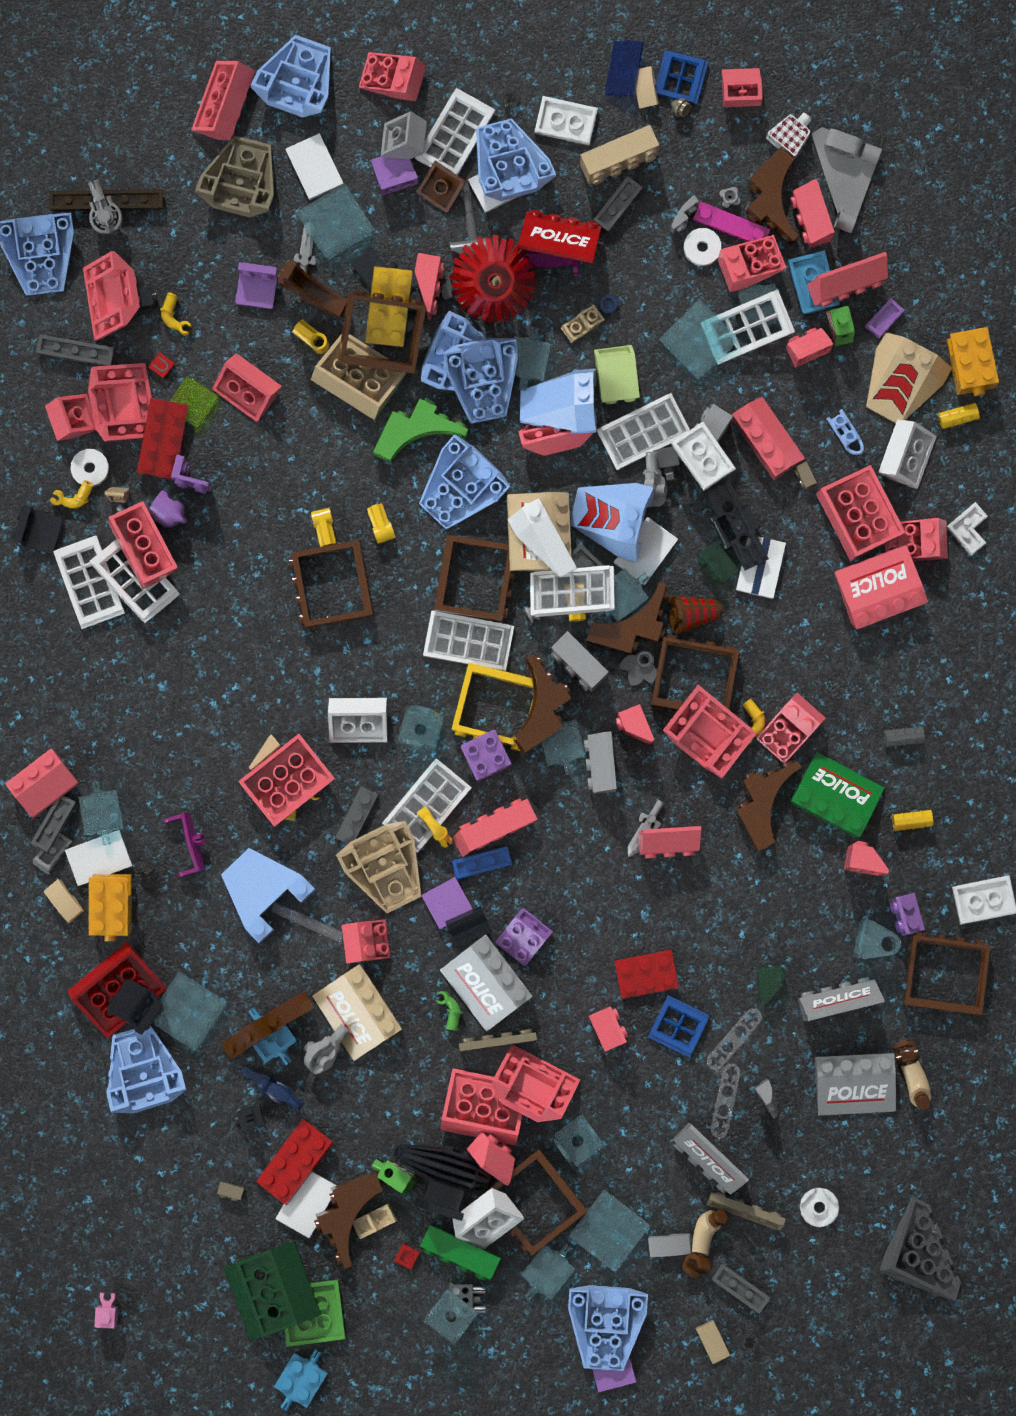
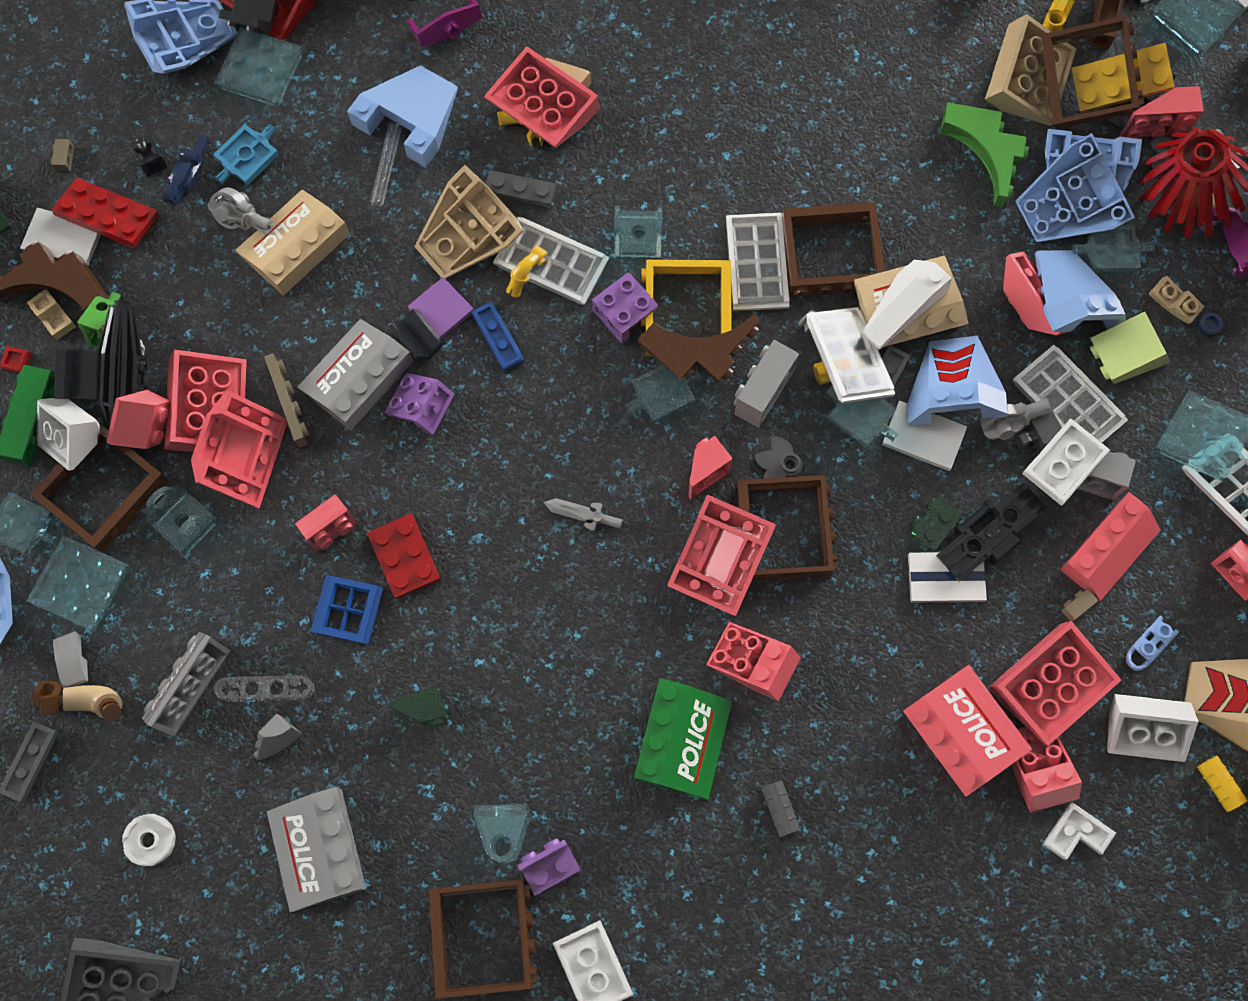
camera: 75 degrees right, 10 degrees down
reddish brown arch [221,991,315,1060] -> none
reddish brown window [289,540,374,629] -> none
yellow piece [311,508,336,547] -> none
white slope [328,698,387,743] -> none
coral slope [342,920,390,963] -> none
yellow piece [367,503,396,544] -> none
light blue wedge [419,435,511,529] -> none
bright green piece [436,991,463,1031] -> none
coral wedge [452,799,538,858] -> none
light grey slope [584,731,617,794] -> none
reddish brown arch [586,582,668,655] -> none
coral slope [638,826,701,859] -> none
reddish brown cone [668,596,723,634] -> none
clear beam [706,1008,762,1070] -> none
dark tan plate [706,1192,786,1231] -> none
reddish brown arch [736,760,802,852] -> none
yellow piece [742,699,765,745] -> none
light grey slope [798,977,885,1021] -> none
coral slope [844,841,889,876] -> none
yellow axle [892,810,933,831] -> none
piece [893,1039,931,1110] -> none

